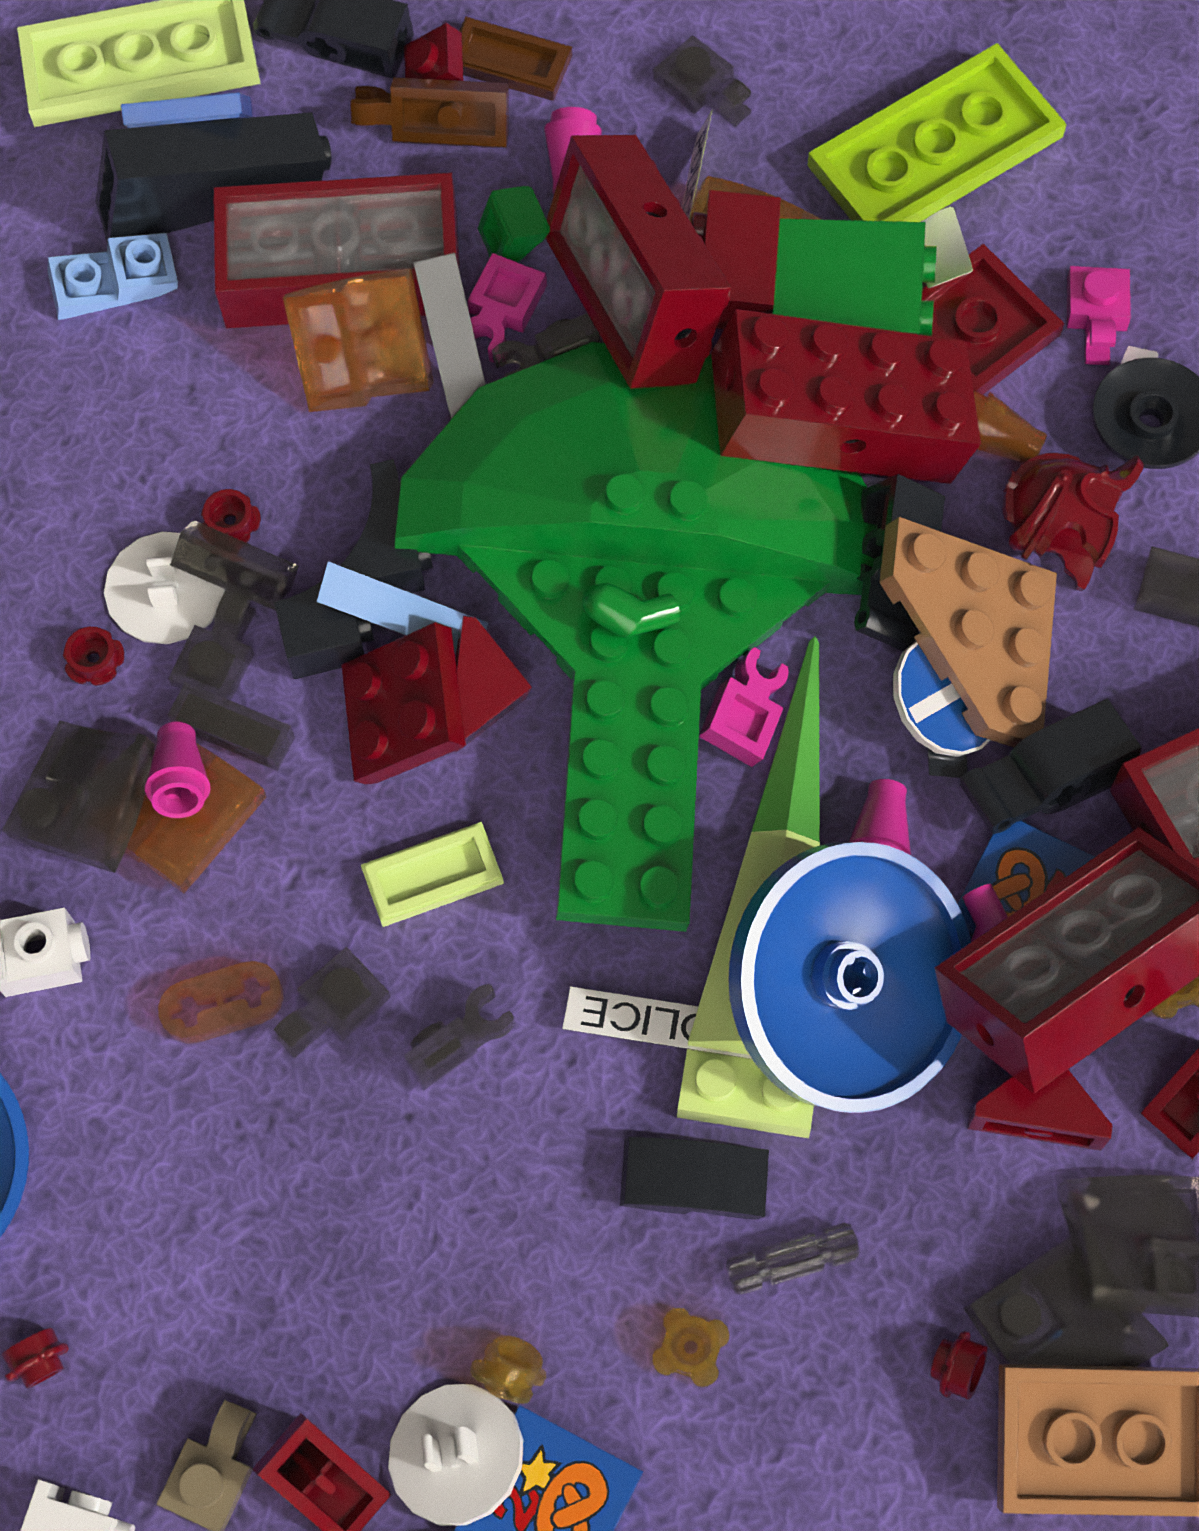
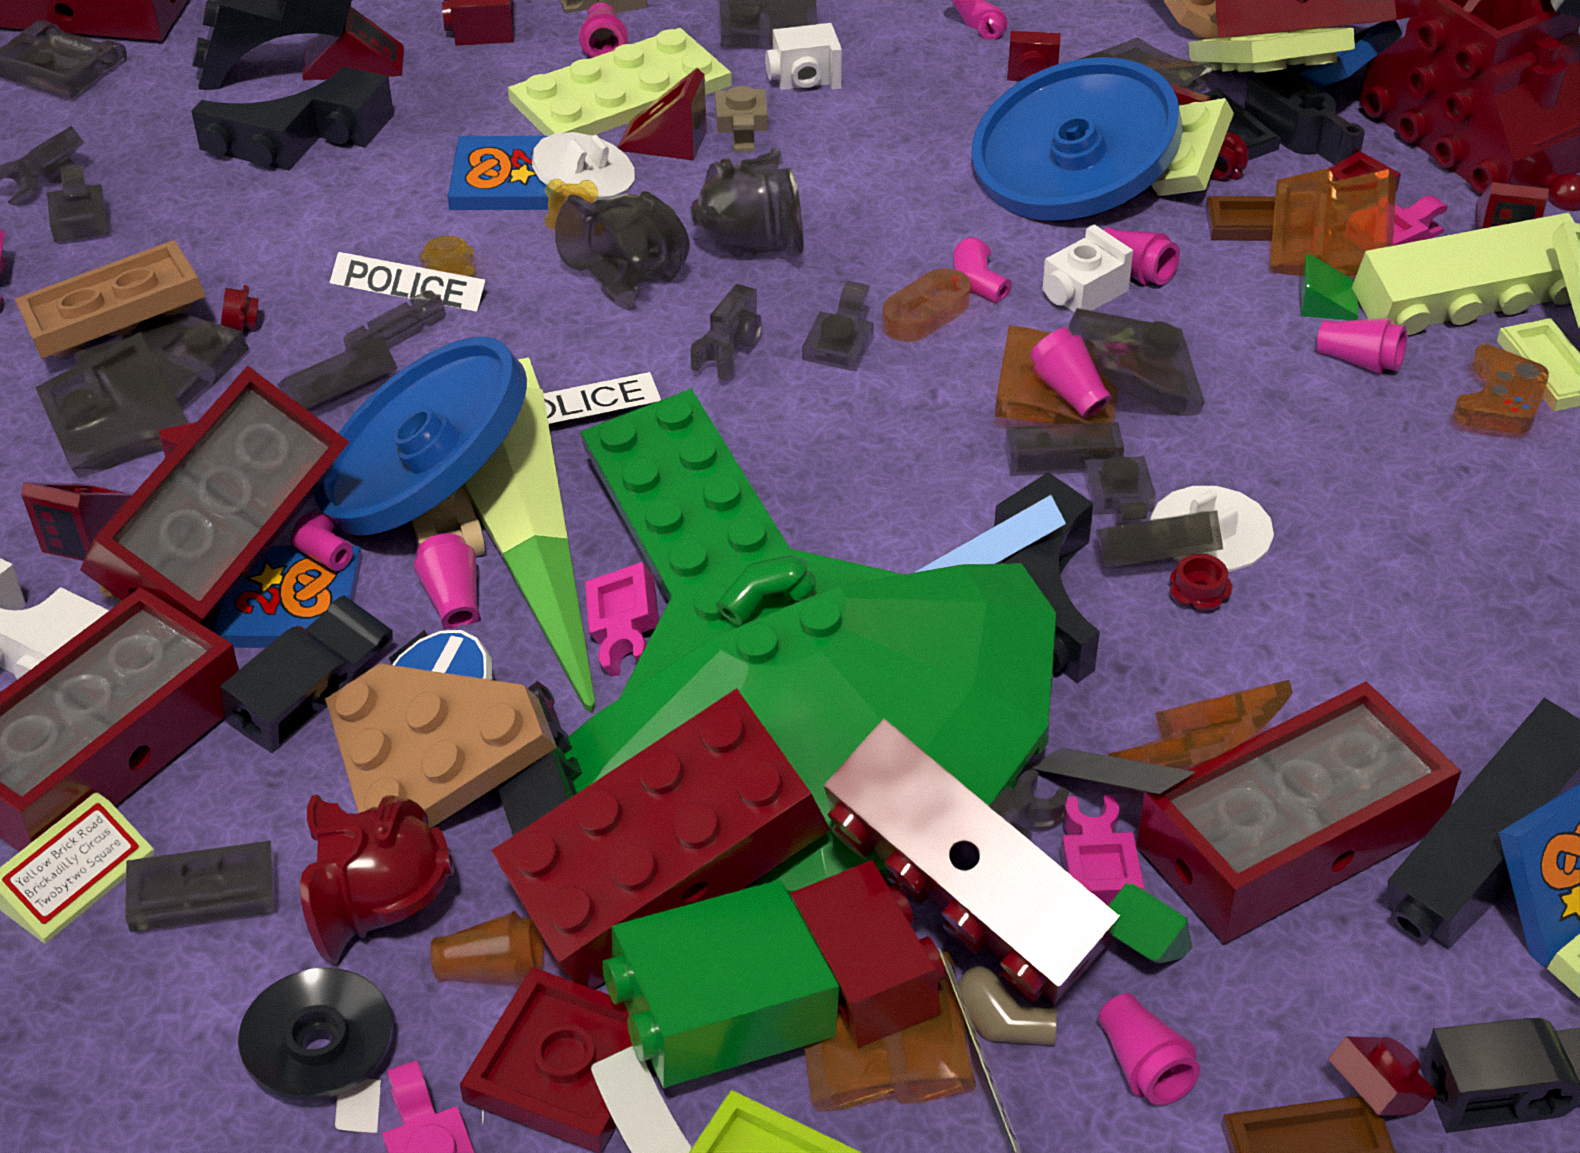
camera: 150 degrees right, 25 degrees down
dark red plate [2,1328,69,1389] -> none
light blue slope [47,233,178,320] -> none
dark red plate [63,626,125,686] -> none
dark red plate [341,622,466,785] -> none
reddish brown plate [350,77,509,147] -> none
yellowish green tile [361,822,504,927] -> none
dark red slope [453,616,532,752] -> none
black slope [620,1137,769,1220] -> none
none -> clear smoke piece [277,336,398,410]
none -> white sticker [330,252,486,311]
none -> clear smoke helmet [555,191,690,311]
none -> clear smoke helmet [690,148,804,257]
none -> dark pink arm [953,237,1012,304]

